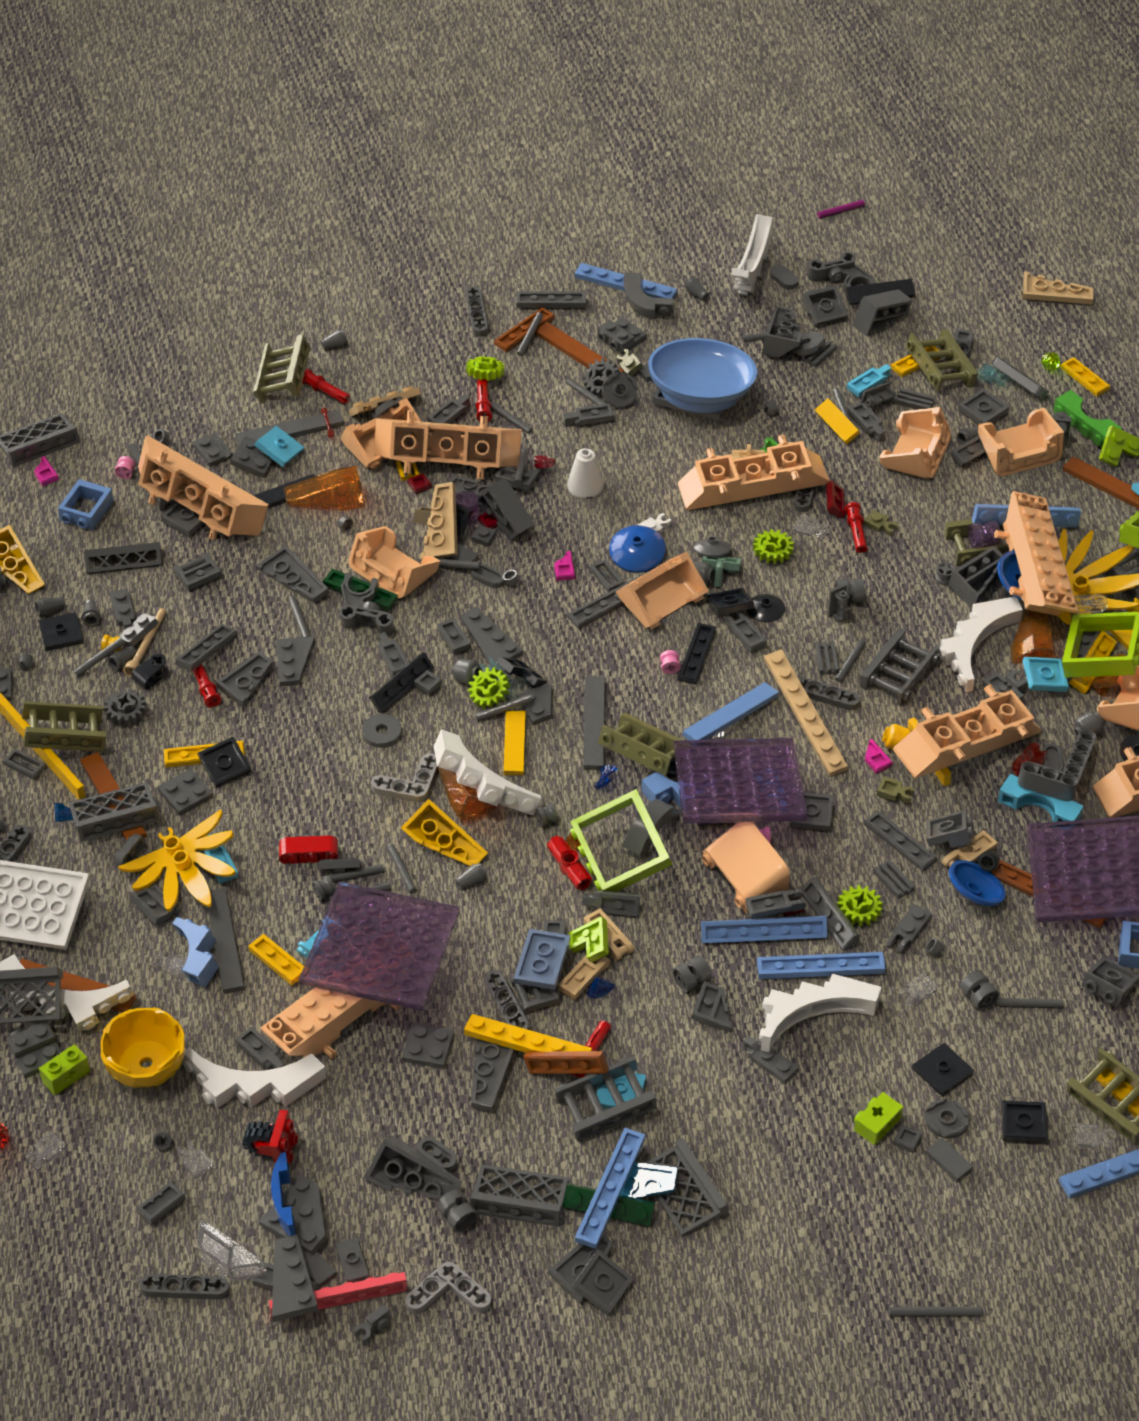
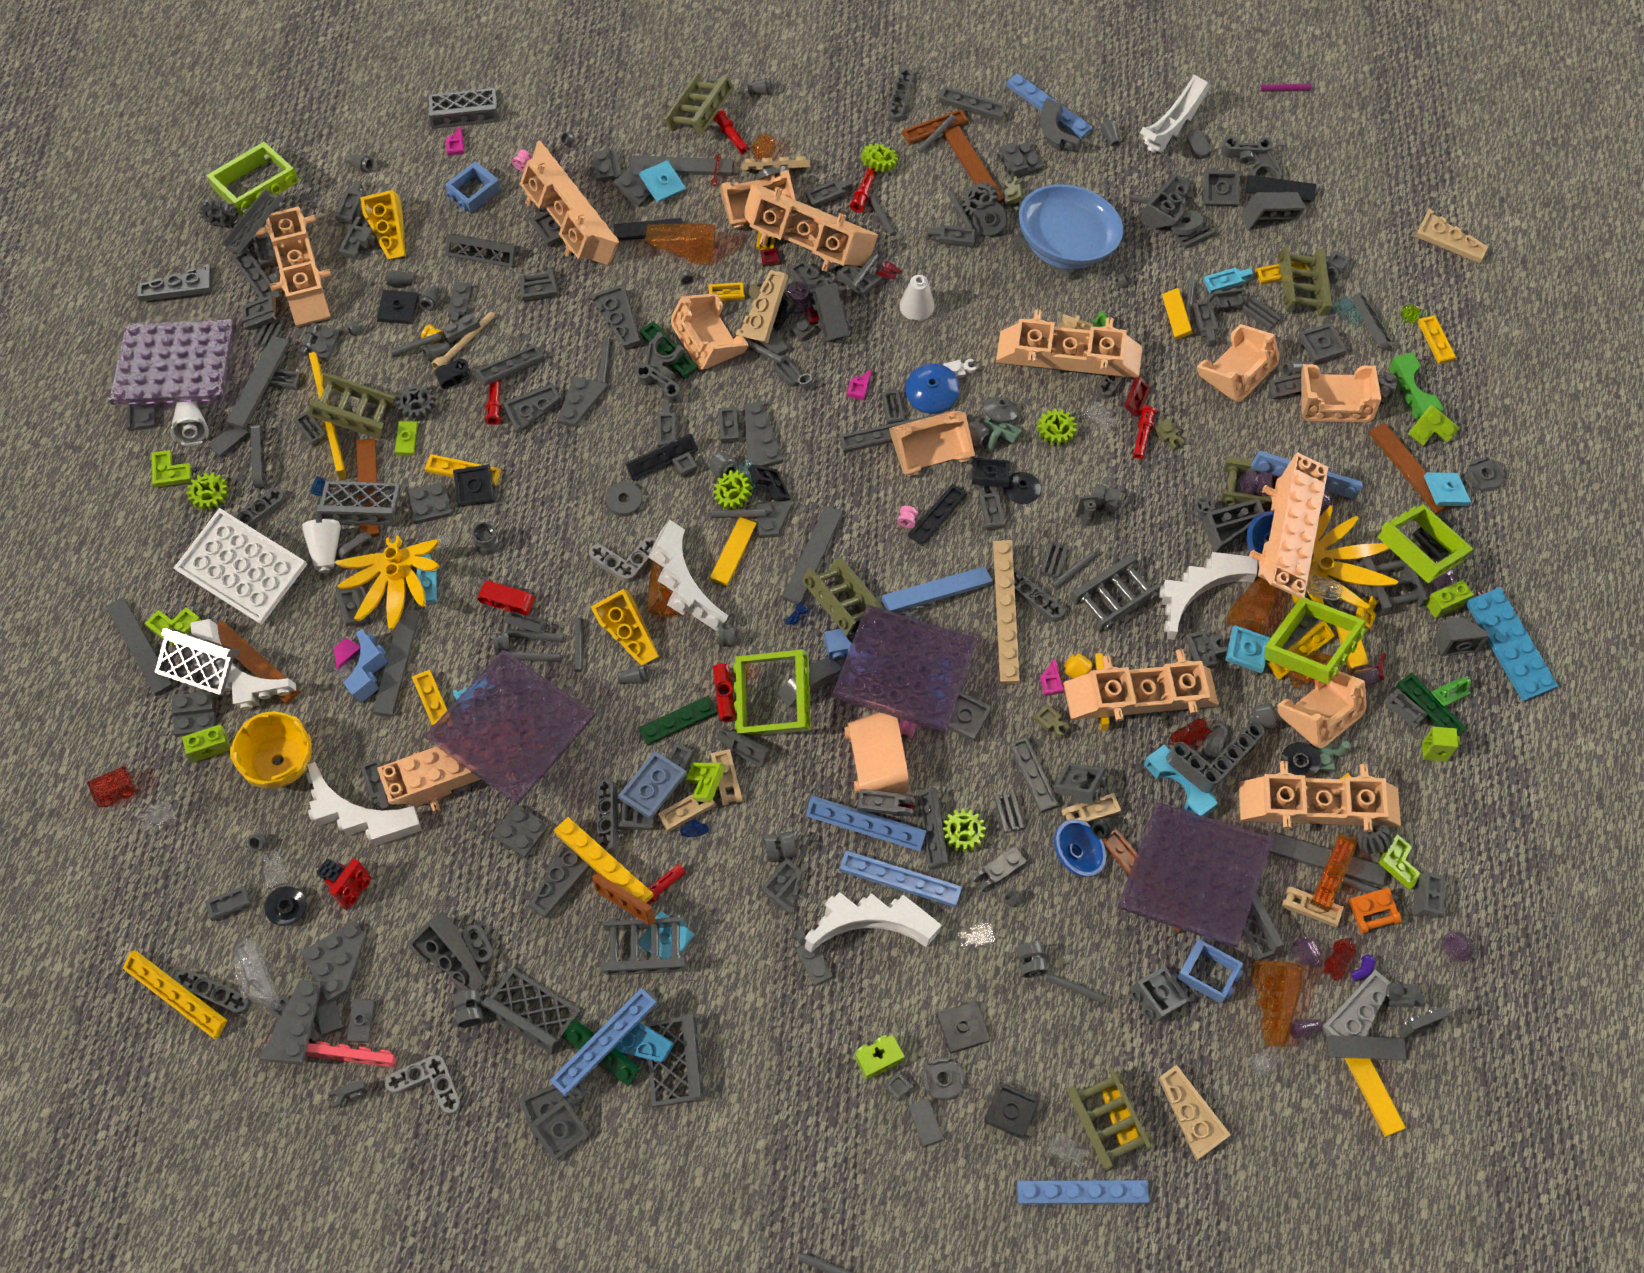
camera: 20 degrees right, 15 degrees up
blue slope [271,1152,296,1236] -> none
none -> yellow tile [122,950,228,1039]
none -> black dish [264,886,306,926]
none -> white cone [302,519,341,573]
none -> dark pink tile [334,638,361,670]
none -> lime plate [395,421,418,456]
none -> dark grey wheel [472,522,499,555]
none -> dark green plate [638,695,717,746]
none -> yellow tile [708,282,745,301]
none -> clear orange head [751,133,776,160]

